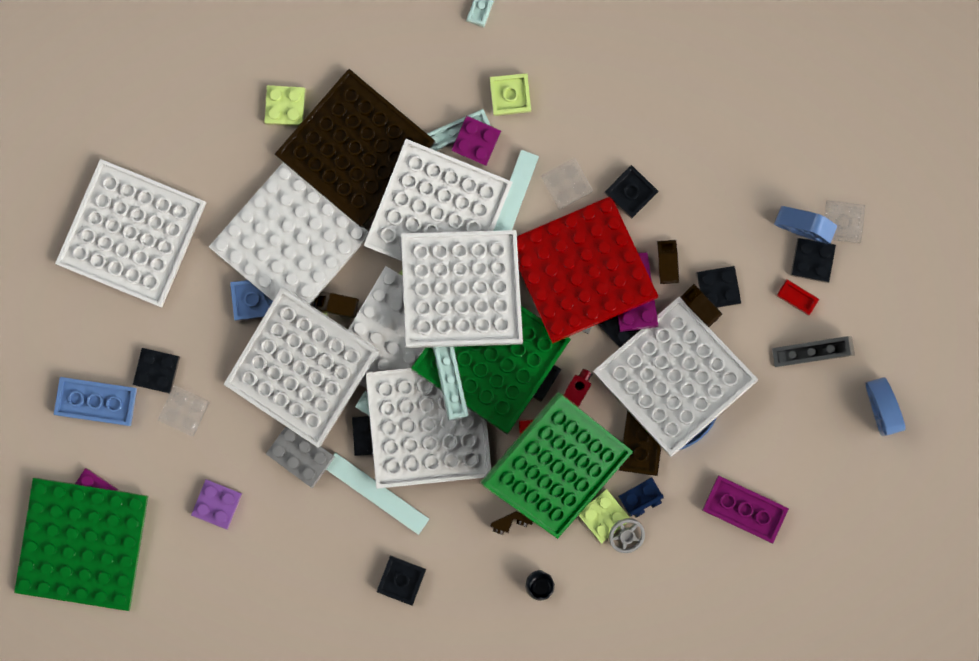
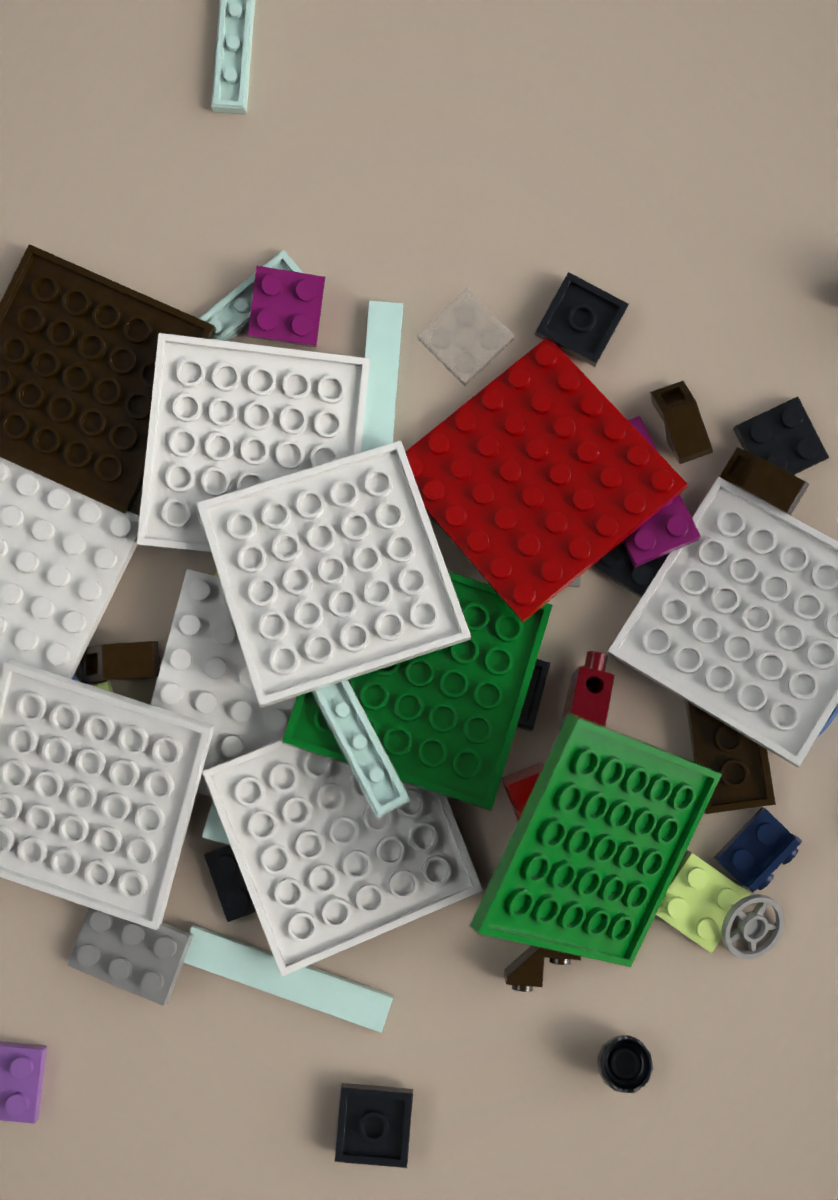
camera: 15 degrees left, 0 degrees up
yellowish green plate [490,73,531,116] -> none

